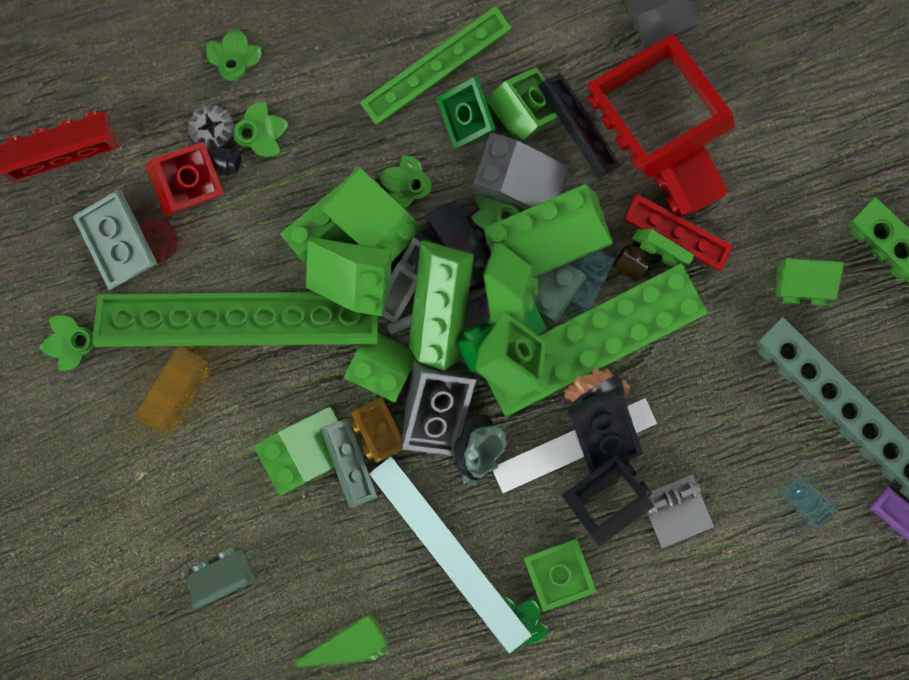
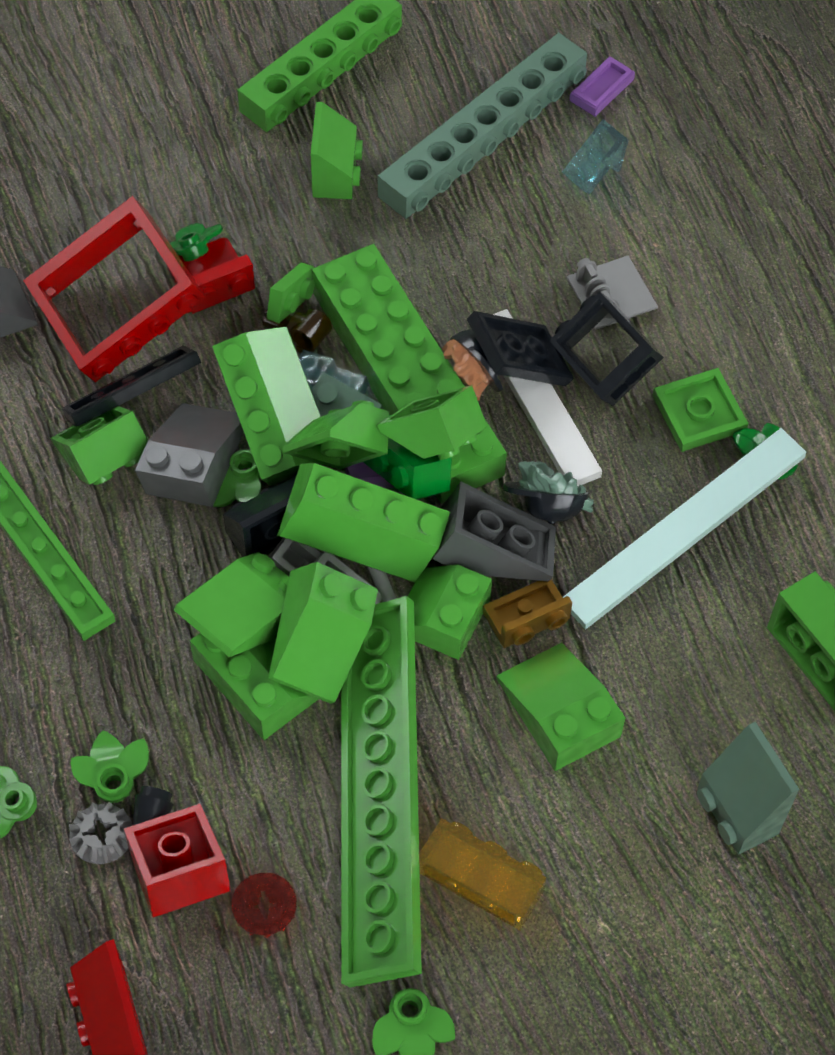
camera: 95 degrees left, 25 degrees down
sand green tile [73,190,158,291] -> none
sand green tile [320,418,377,508] -> none
bright green plate [379,155,432,209] -> none
green slope [437,77,496,150] -> none
red plate [622,194,733,272] -> none
none -> green plate [170,223,223,261]

